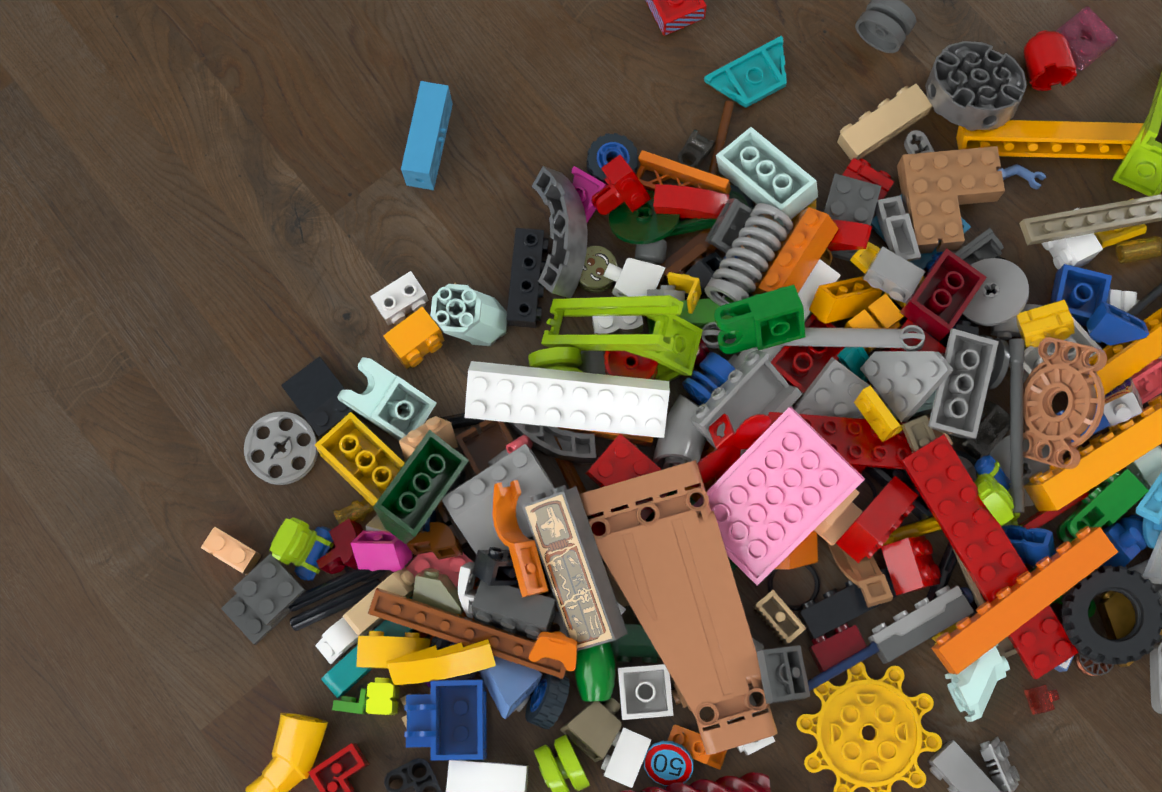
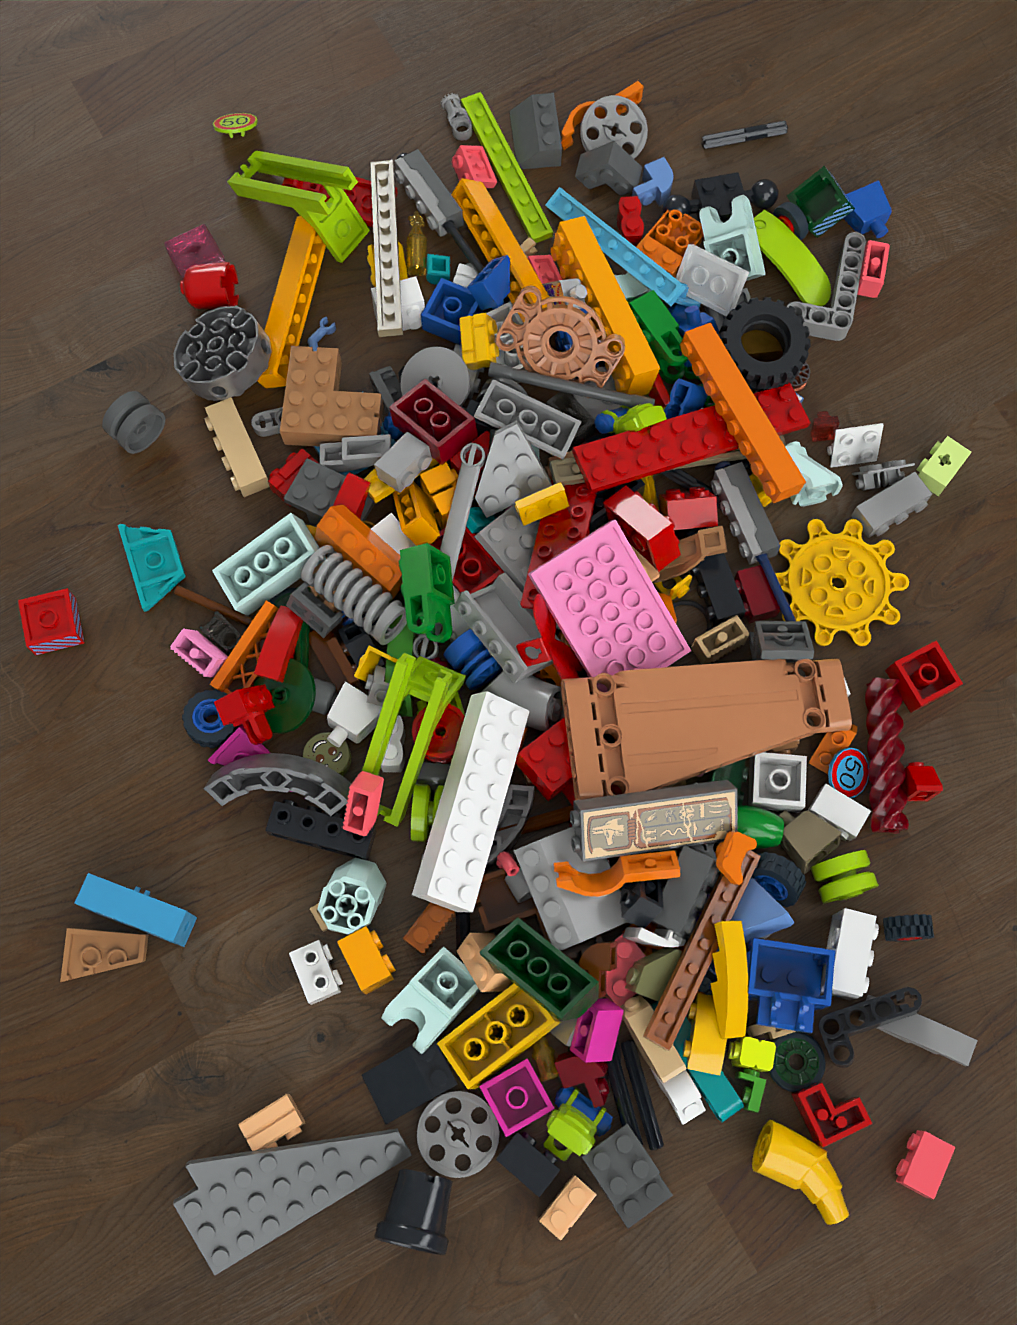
camera: 85 degrees left, 5 degrees down
none -> medium nougat wing [60,928,149,982]
none -> bright pink brick [171,628,228,678]
none -> wing [173,1128,412,1275]
none -> light nougat brick [238,1094,305,1151]
none -> coral brick [342,771,384,836]
none -> black piece [374,1169,453,1255]
none -> dark orange brick [403,902,455,956]
none -> teal brick [426,254,450,285]
none -> dark pink brick [479,1058,555,1137]
none -> black brick [496,1132,560,1197]
none -> yellow bracket [653,575,692,600]
none -> dark green wheel [768,1031,826,1092]
none -> white hinge [827,423,884,468]

